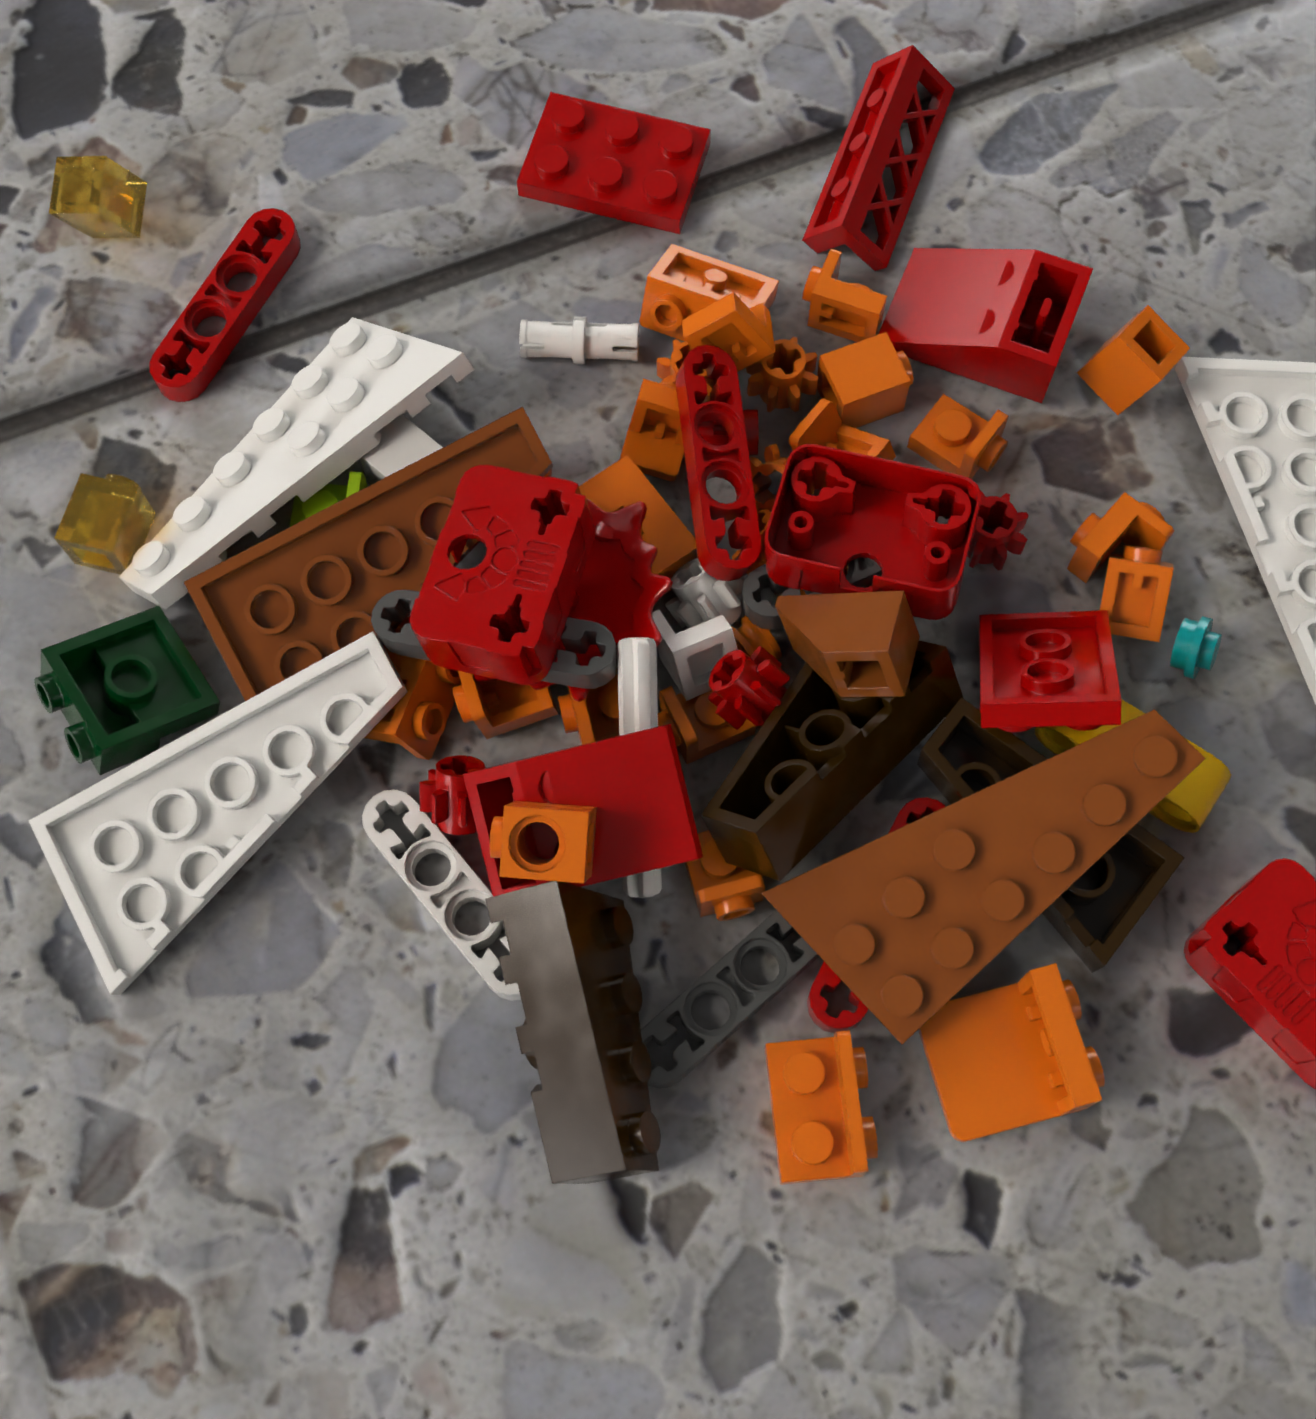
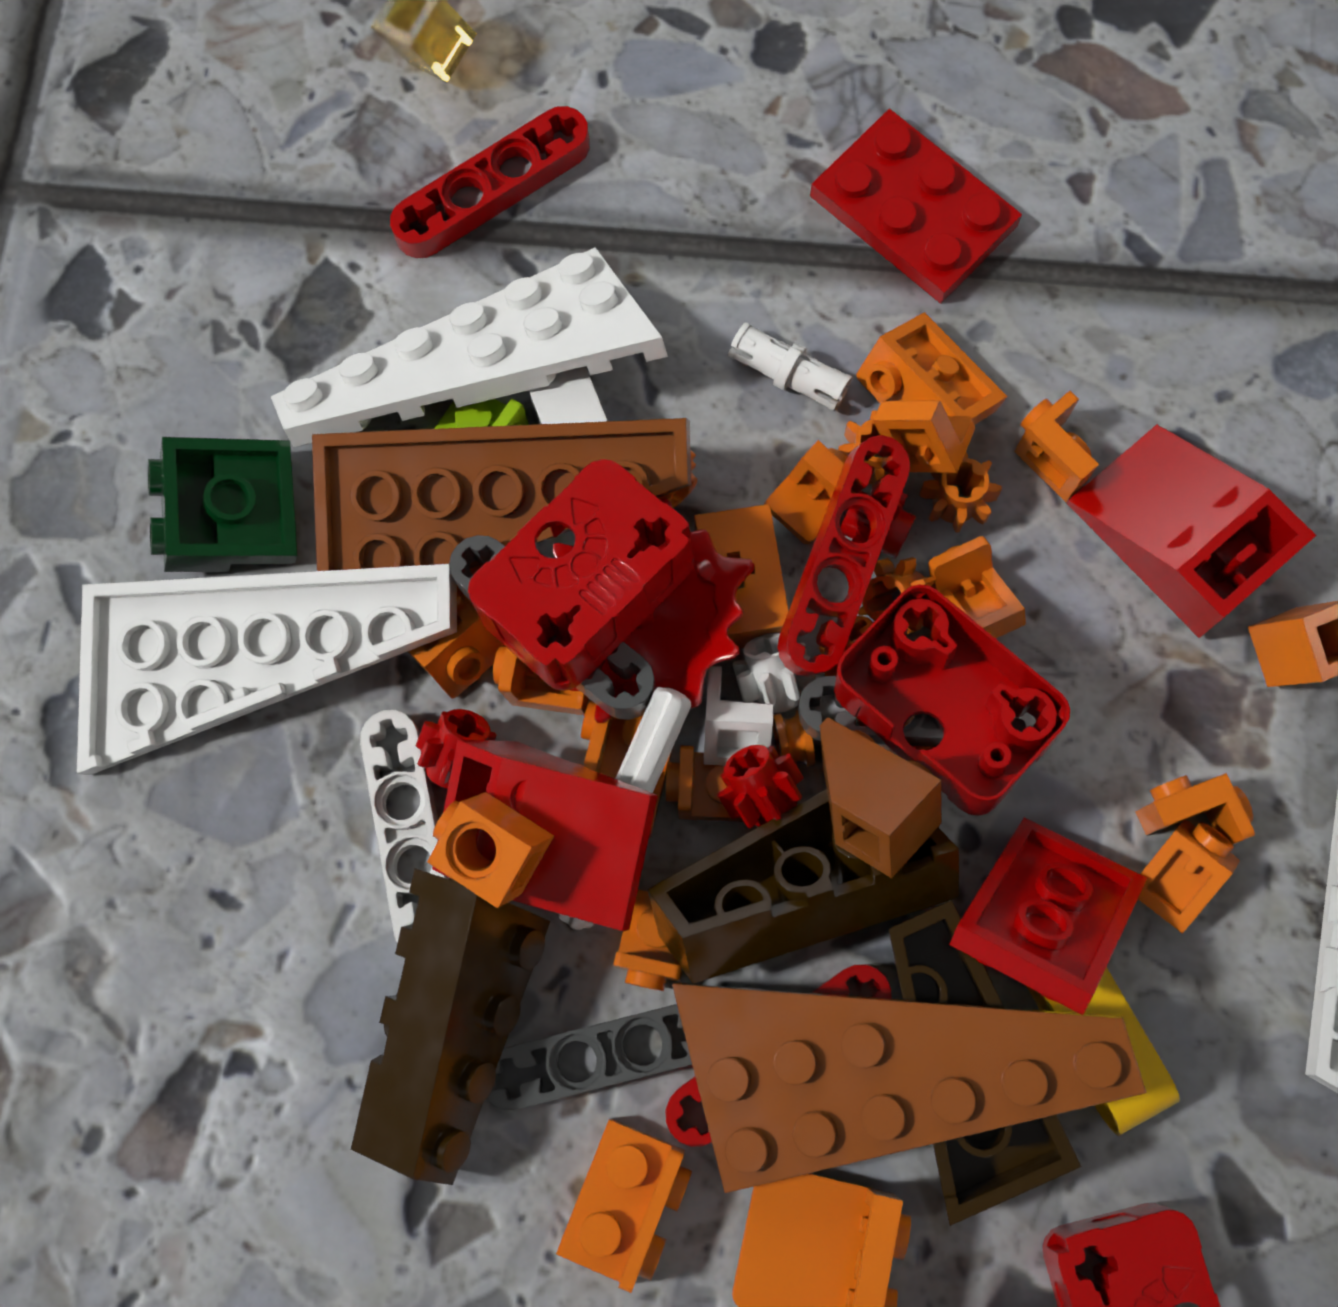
camera: 30 degrees right, 5 degrees up
clear yellow brick [54,473,156,575] -> none
red fence [802,45,955,271] -> none
orange brick [817,332,914,428] -> none
orange bracket [907,393,1009,479] -> none
red gear [967,490,1029,571] -> none
teal plate [1170,616,1222,679] -> none

